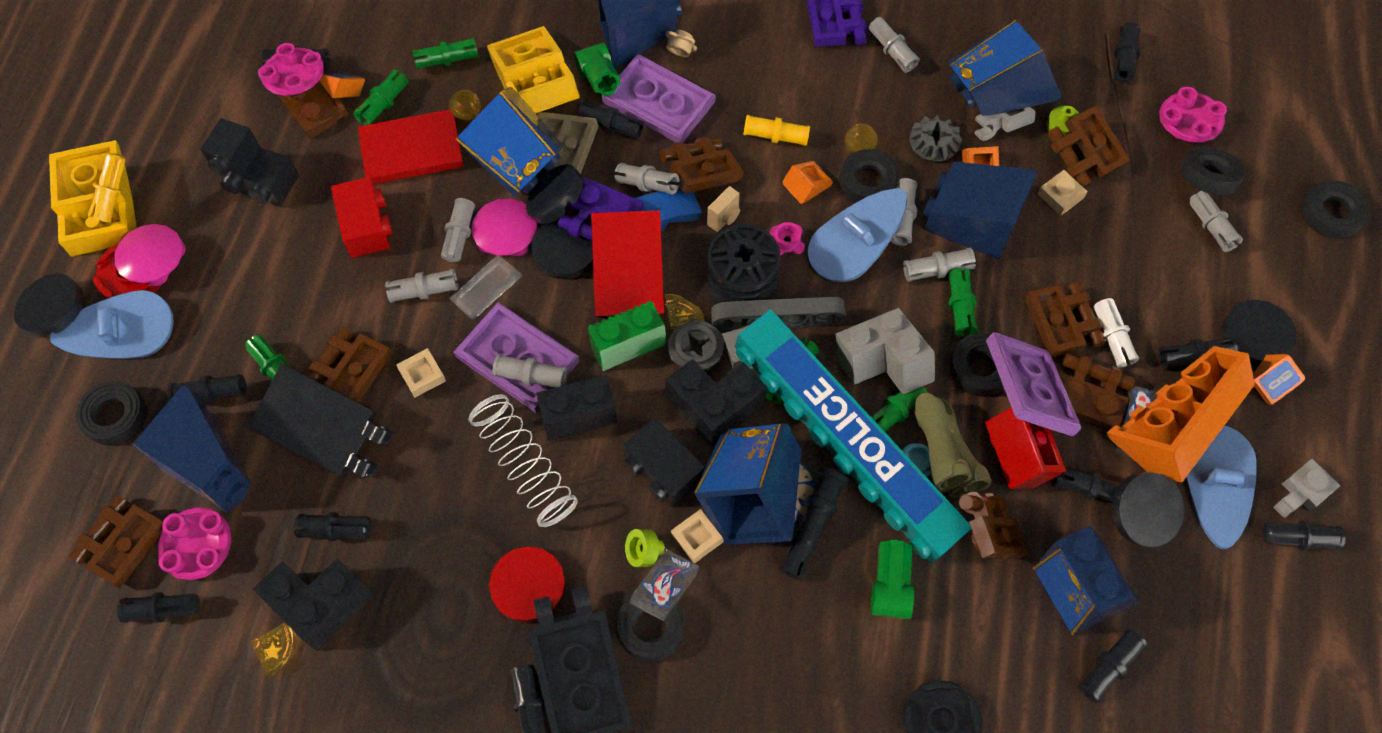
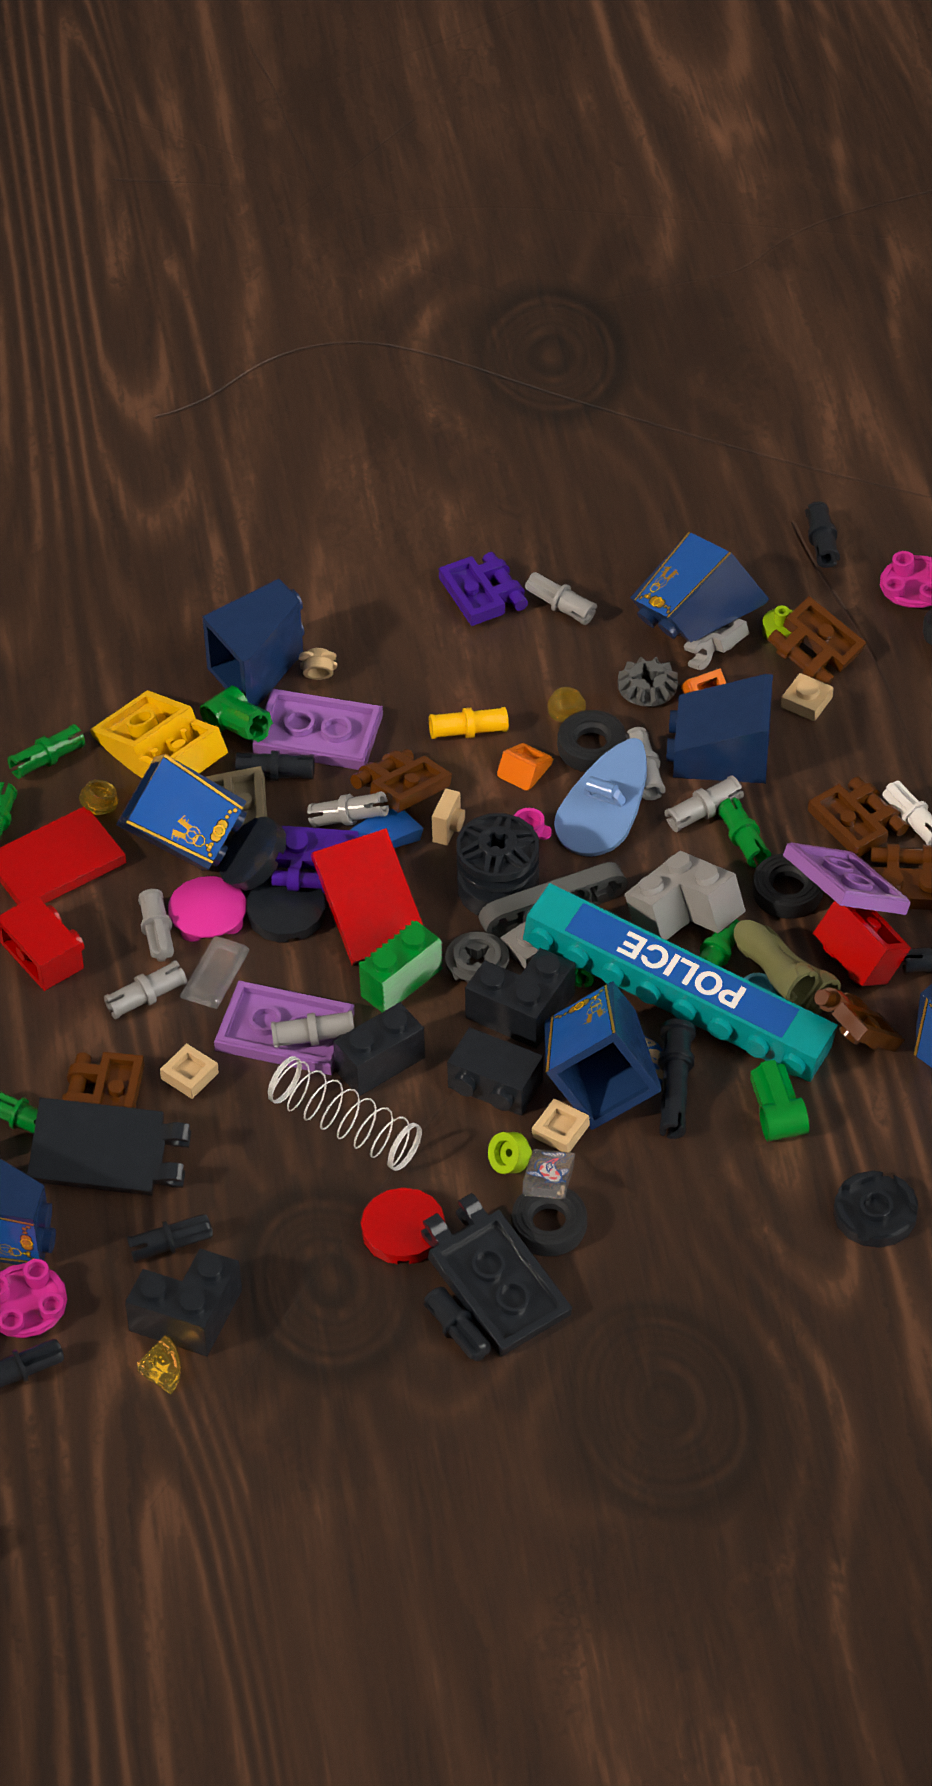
camera: 20 degrees left, 15 degrees down
clear yellow tile [665,294,704,330] -> none

